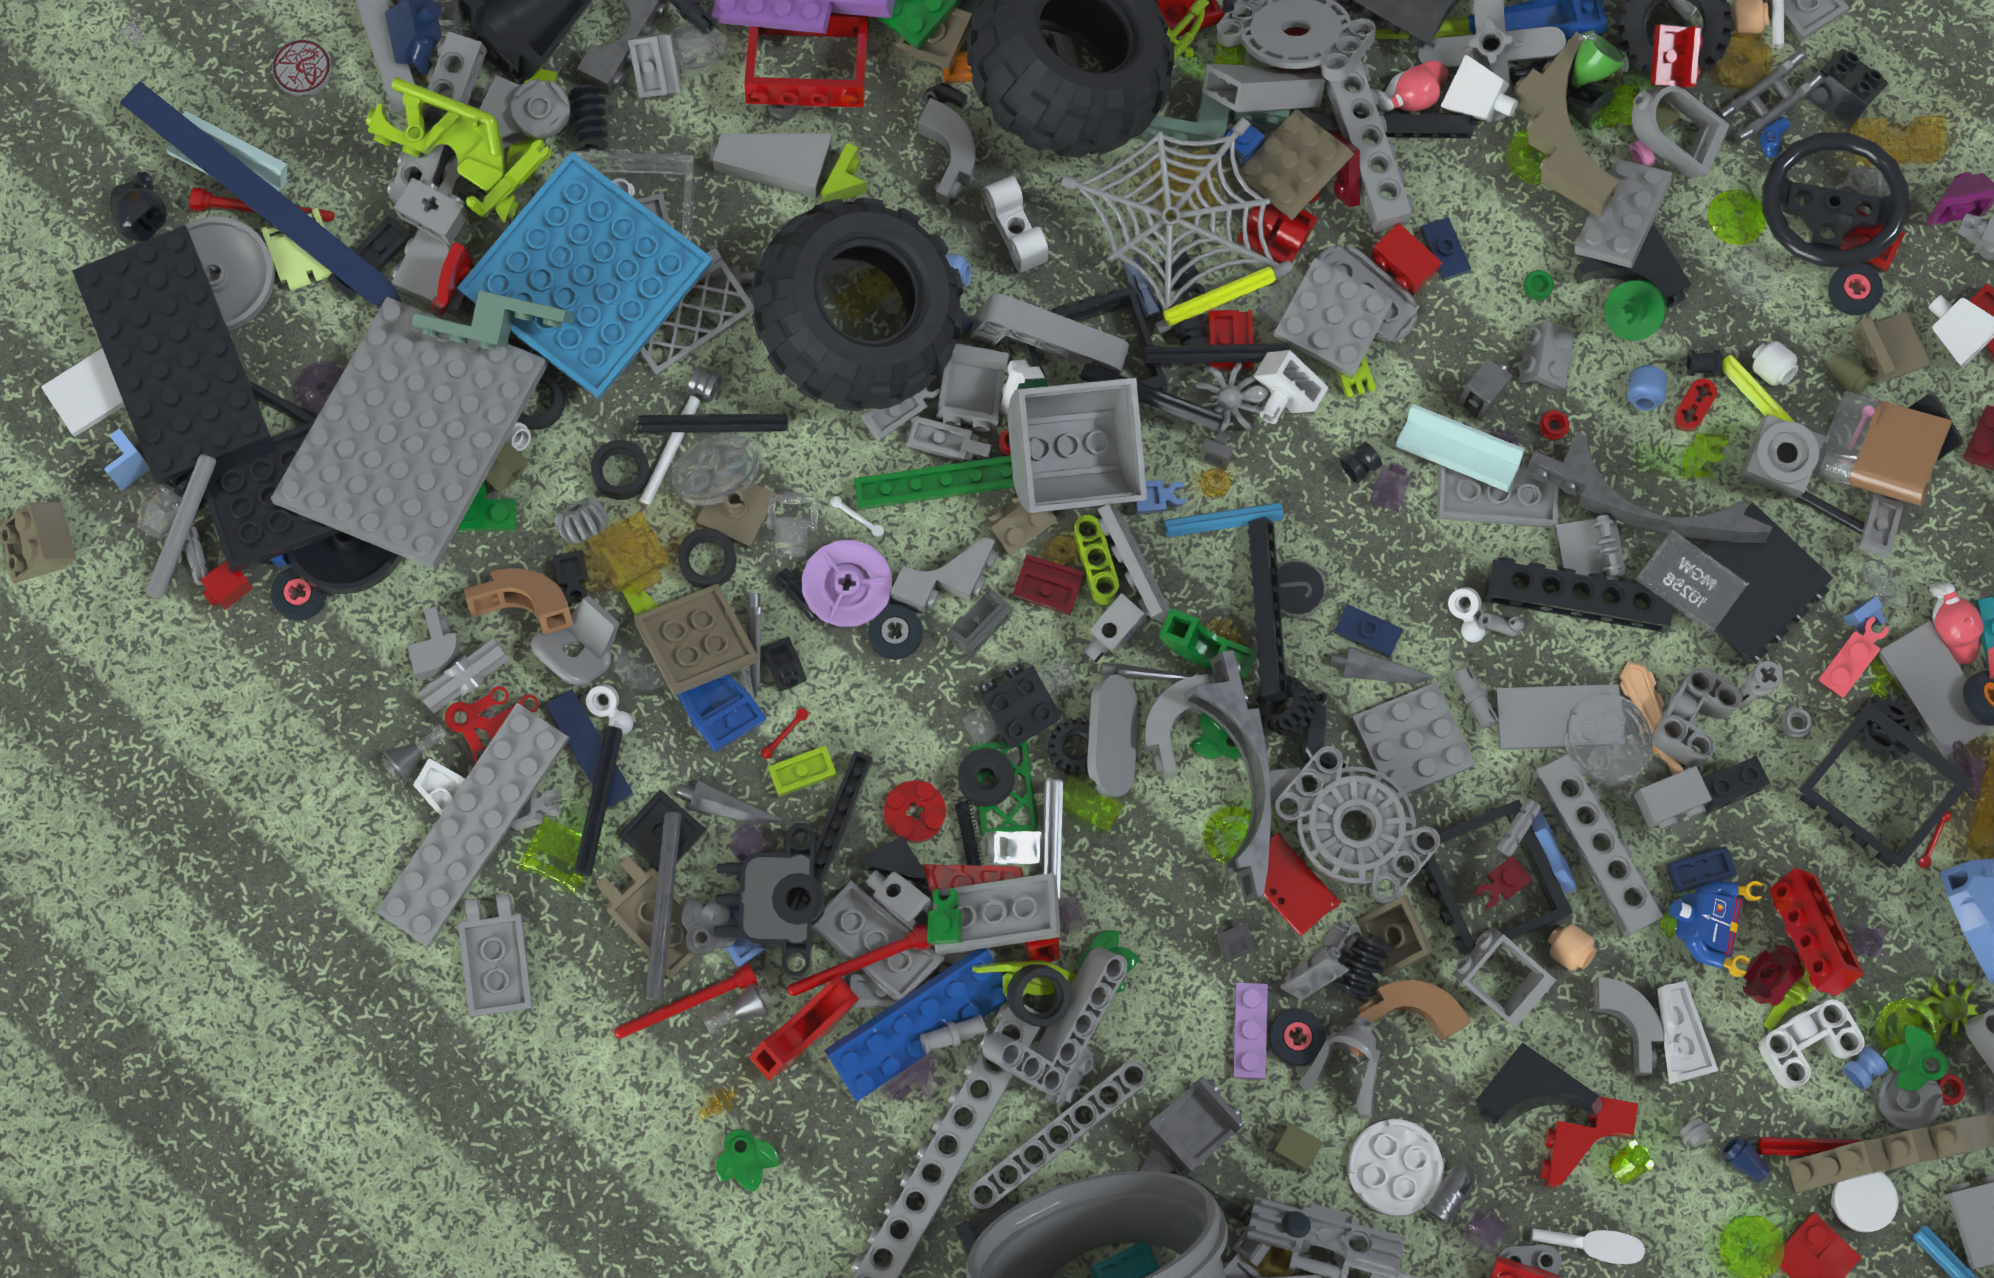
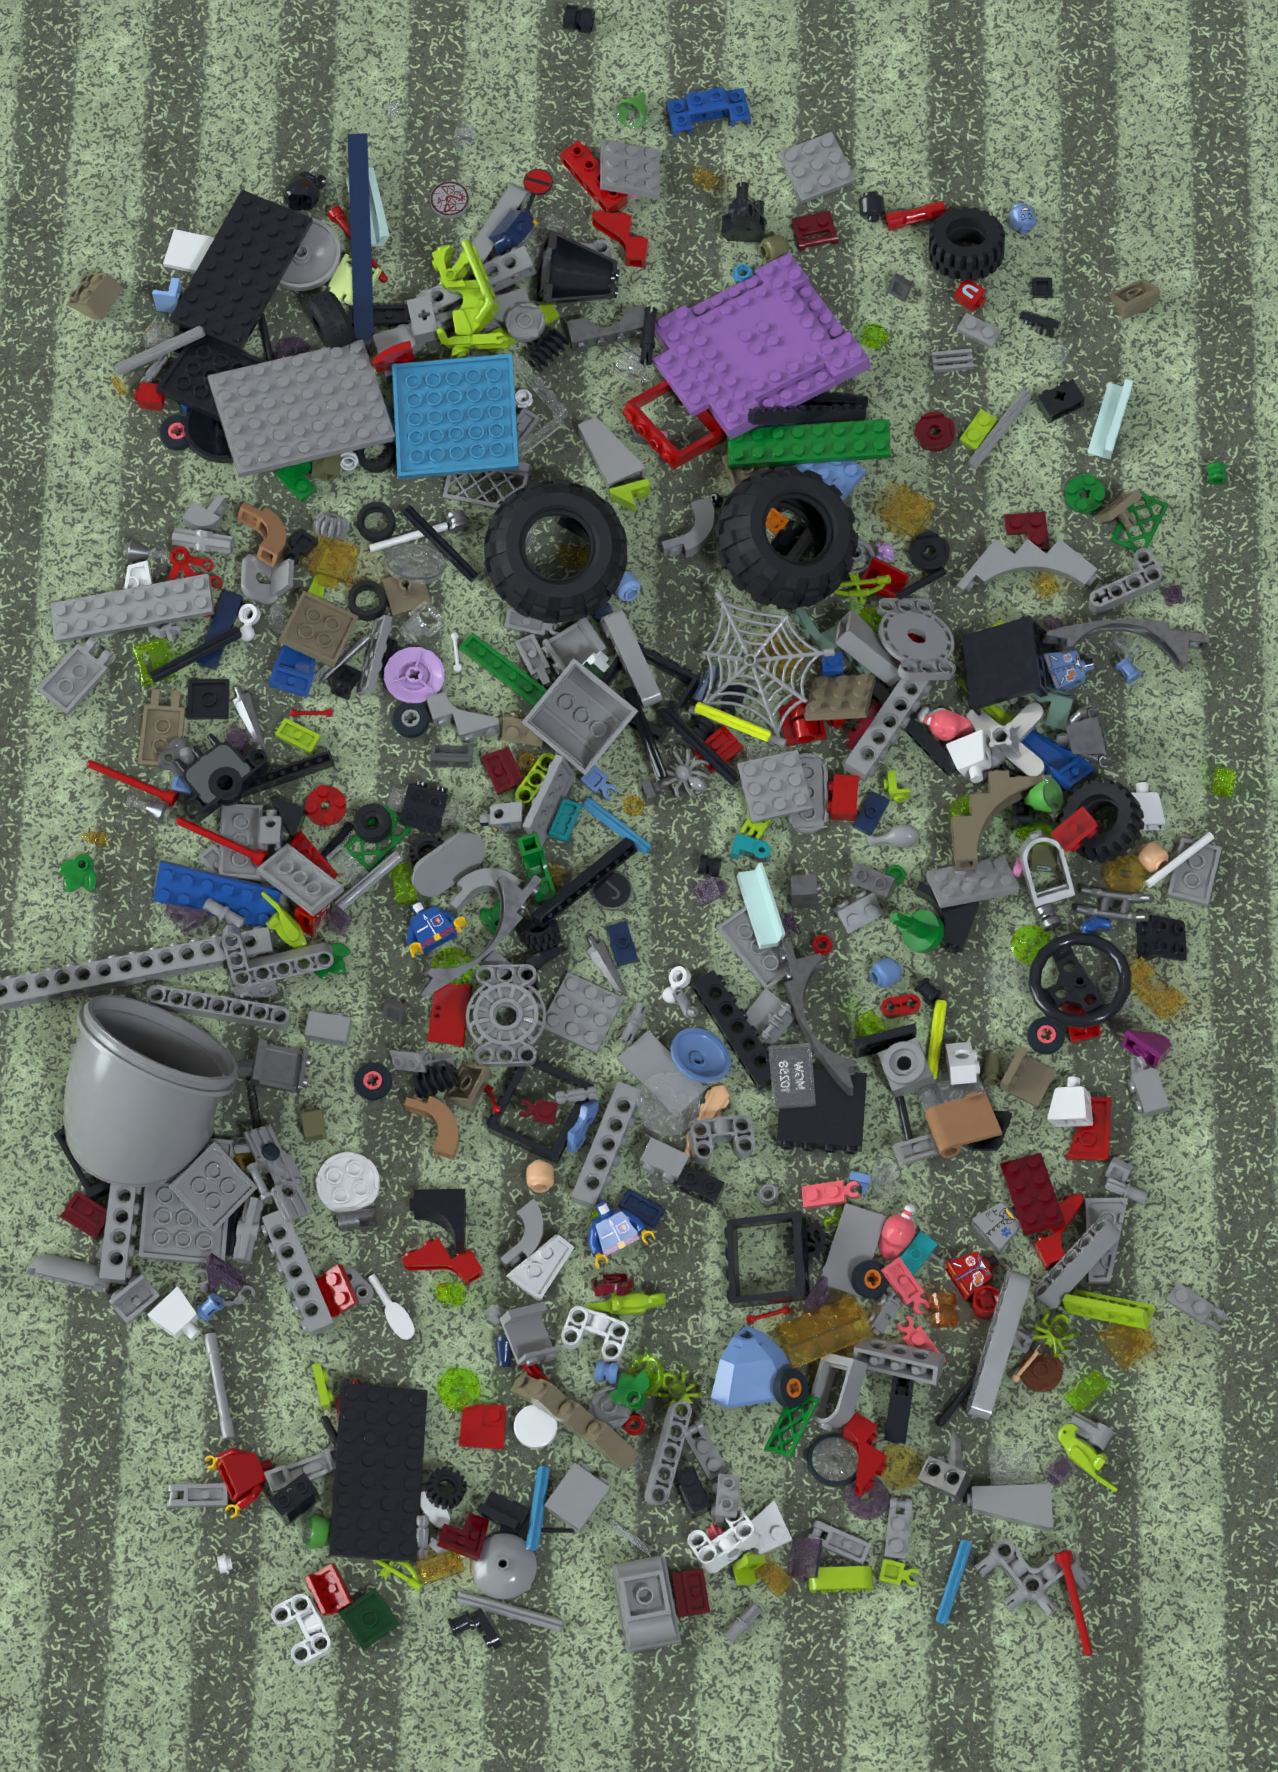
camera: 55 degrees right, 5 degrees down
sand green bracket [411,290,574,350] -> none
light grey plate [628,32,682,98] -> none
flat silver axle [645,812,681,1000] -> none
red arch [749,976,859,1081] -> none
green plate [927,888,962,945] -> none
white beam [984,175,1048,273] -> none
black tyre [1007,964,1071,1027] -> none
flat silver bar [1100,662,1193,681] -> none
lavender plate [1233,983,1268,1080] -> none
white brick [1254,350,1329,424] -> none
light grey piece [1298,1017,1380,1118] -> none
light grey window [1452,926,1556,1028] -> none
clear purple brick [1459,1210,1509,1255] -> none
light grey pin [1739,661,1783,708] -> none
white head [1752,341,1798,386] -> none
red brick [1769,867,1864,996] -> none
clear purple plate [1853,925,1886,958] -> none
none -> clear yellow tile [111,375,128,396]
none -> light grey brick [304,1010,352,1047]
none -> black tyre [306,291,355,349]
none -> light grey plate [357,615,392,696]
none -> blue torso [406,902,469,958]
none -> red hinge [484,1085,501,1114]
none -> light grey panel [500,1302,563,1366]
none -> teal plate [548,798,582,843]
none -> medium blue dish [671,1028,731,1083]
none -> teal leg [730,833,771,863]
none -> flat silver brick [848,862,898,899]
none -> black tile [852,1023,917,1059]
none -> light grey piece [867,824,920,848]
none -> lime bracket [883,770,910,803]
none -> white brick [945,1042,980,1085]
none -> flat silver wheel [1035,903,1062,932]

